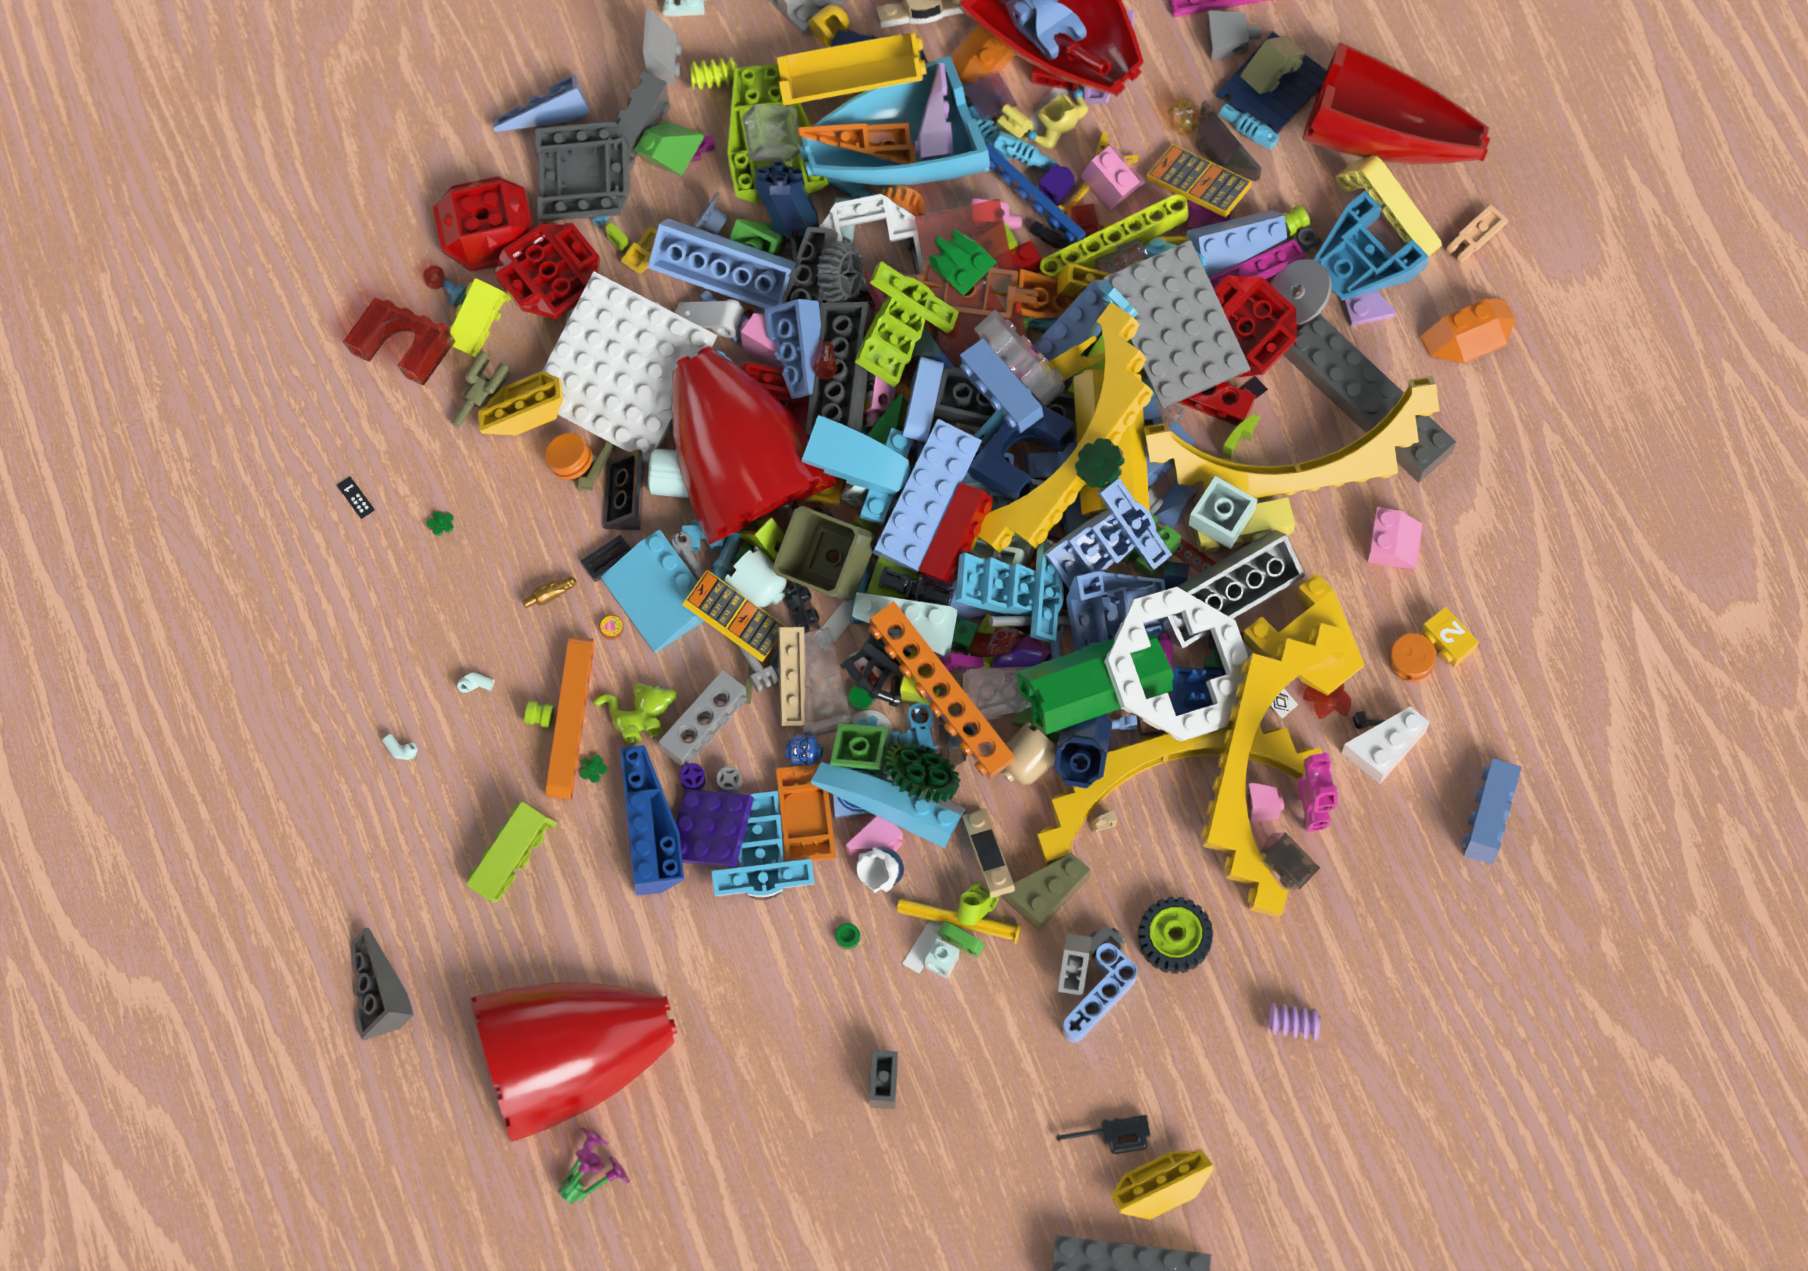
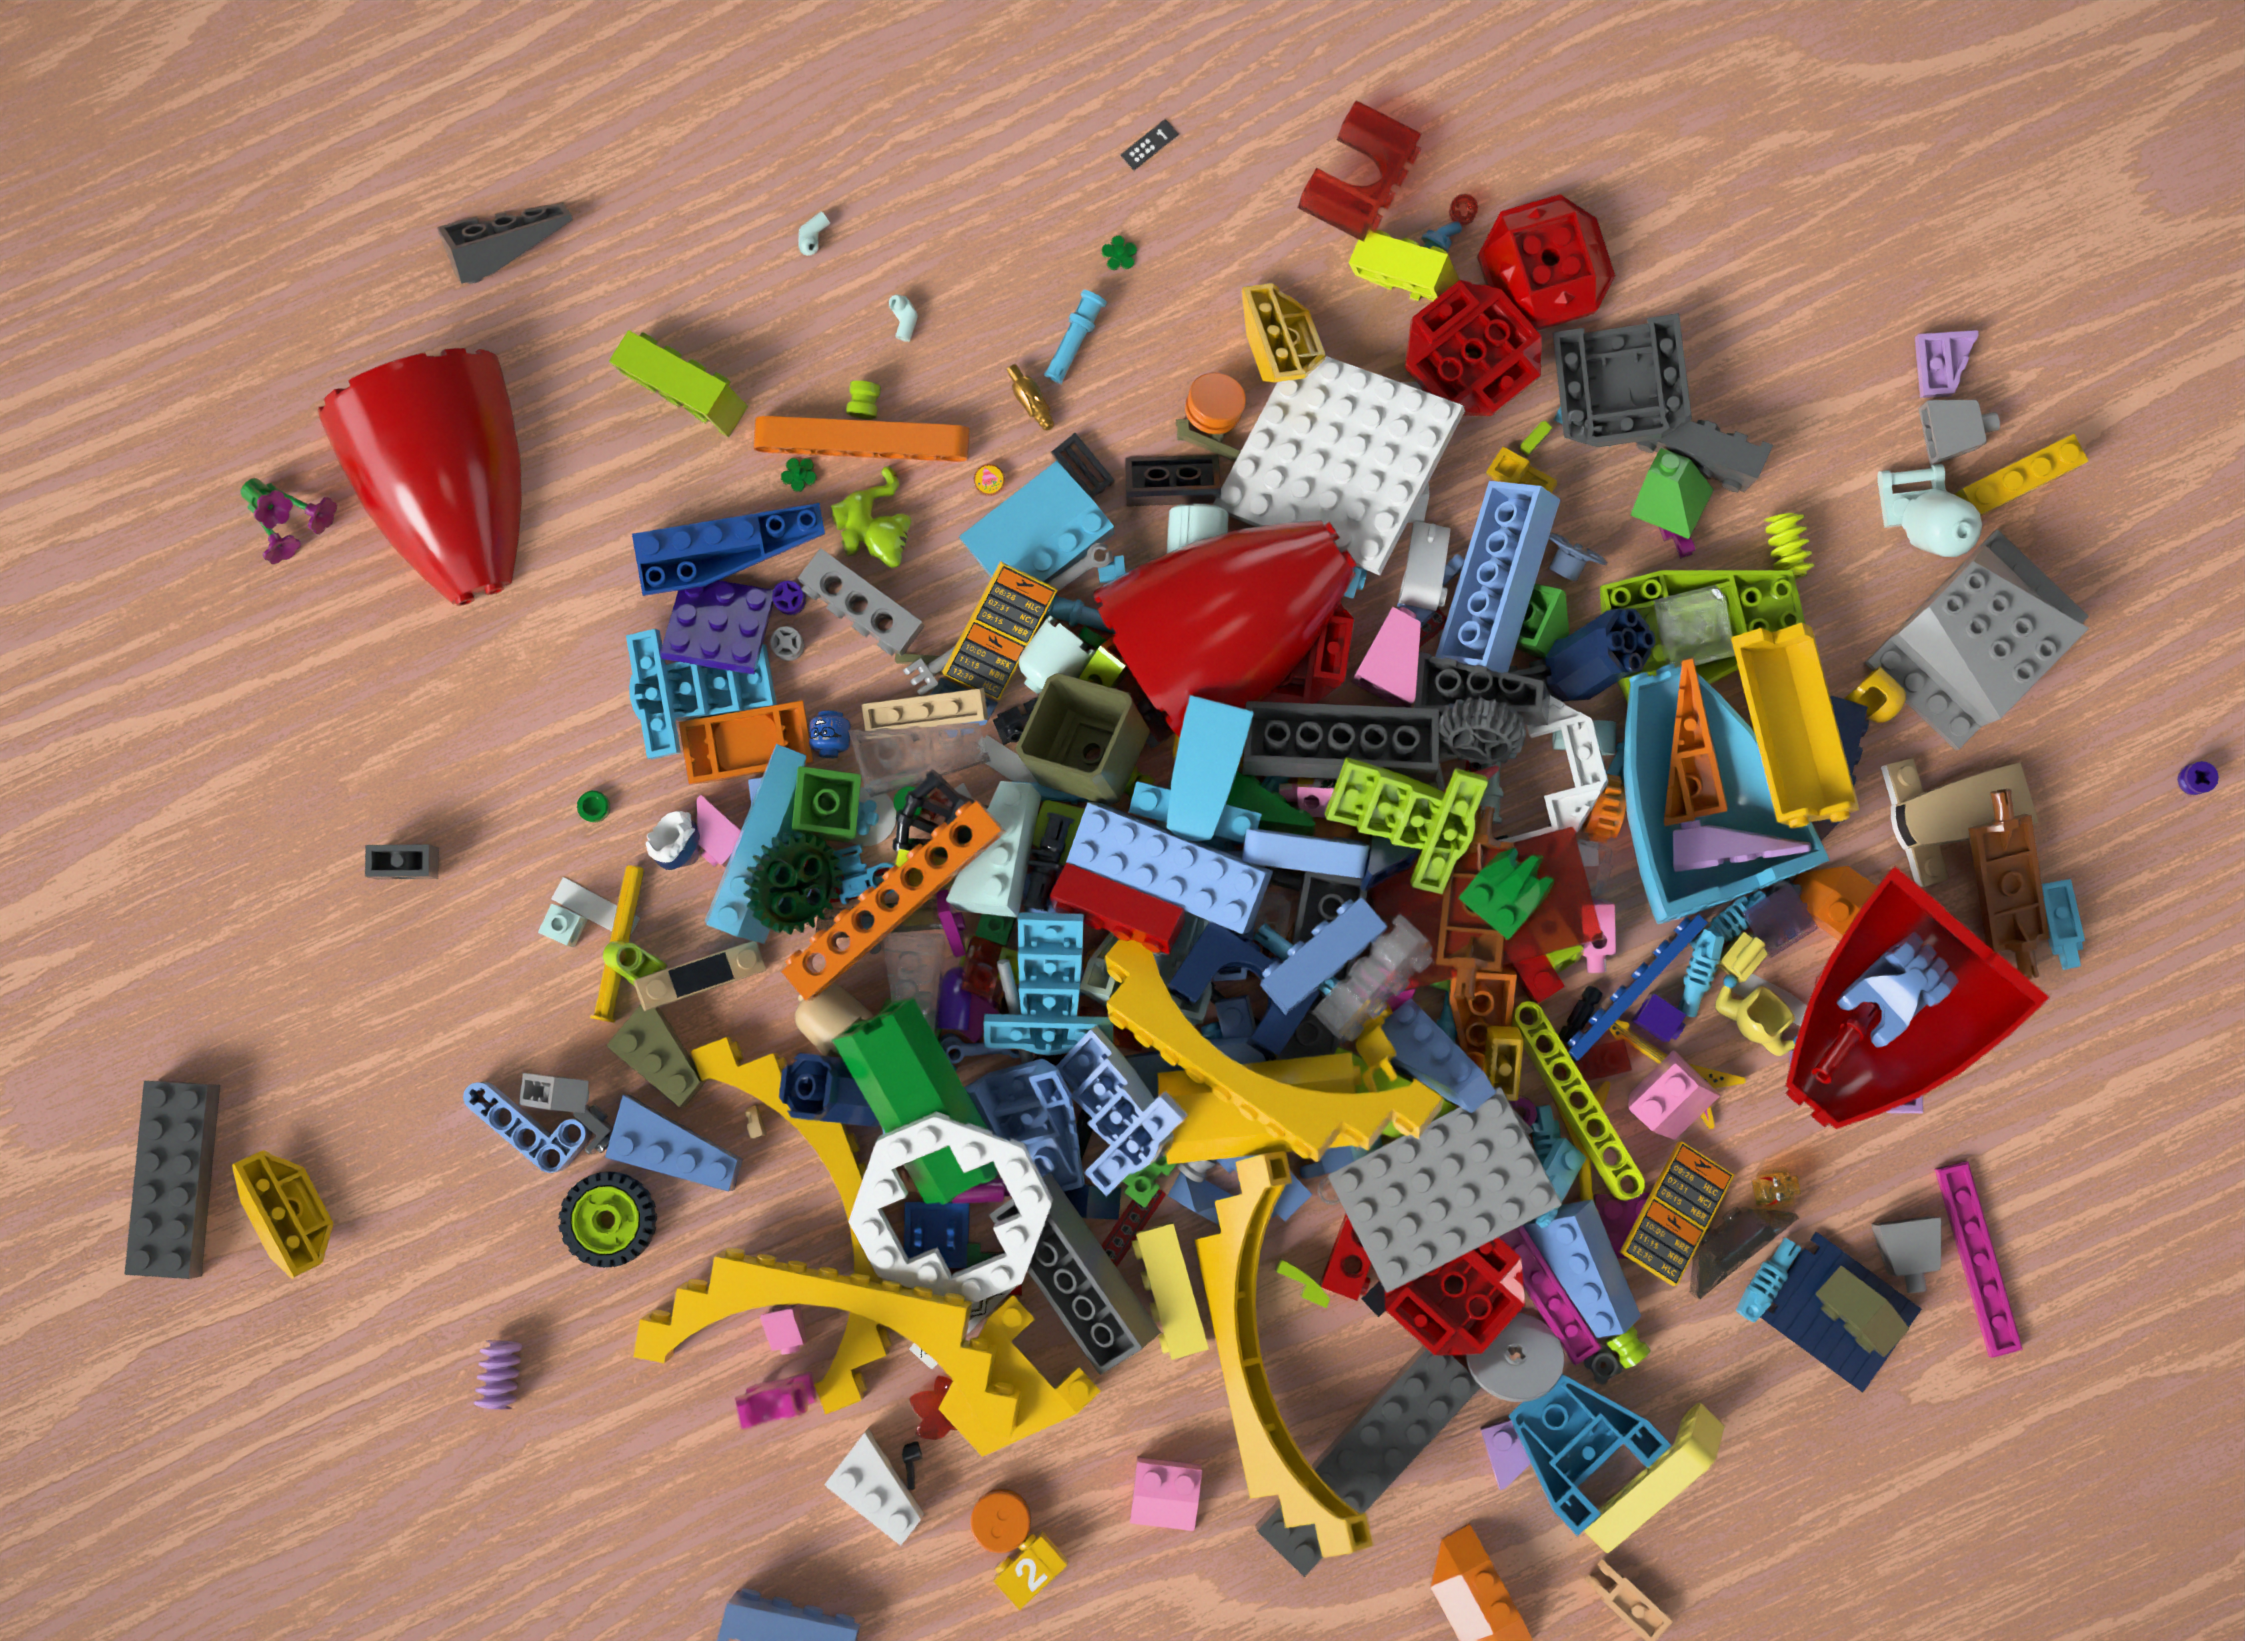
camera: 90 degrees right, 15 degrees up
olive plant [451,350,510,428] -> none
medium blue wedge [493,74,590,132] -> none
light grey slope [643,9,682,85] -> none
medium blue wedge [764,299,821,399] -> none
clear red cone [813,342,837,379] -> none
bright green beam [938,922,985,957] -> none
black piece [1056,1115,1150,1154] -> none
dark green plant [1075,438,1125,488] -> none
clear slope [1095,239,1149,274] -> none
medium azure plate [1098,282,1138,318] -> none
light aqua brick [1189,476,1258,549] -> none
clear smoke slope [1259,832,1320,890] -> none
red panel [1302,42,1490,165] -> none
none -> medium blue wedge [605,1095,743,1192]
none -> medium azure pin [1044,290,1107,384]

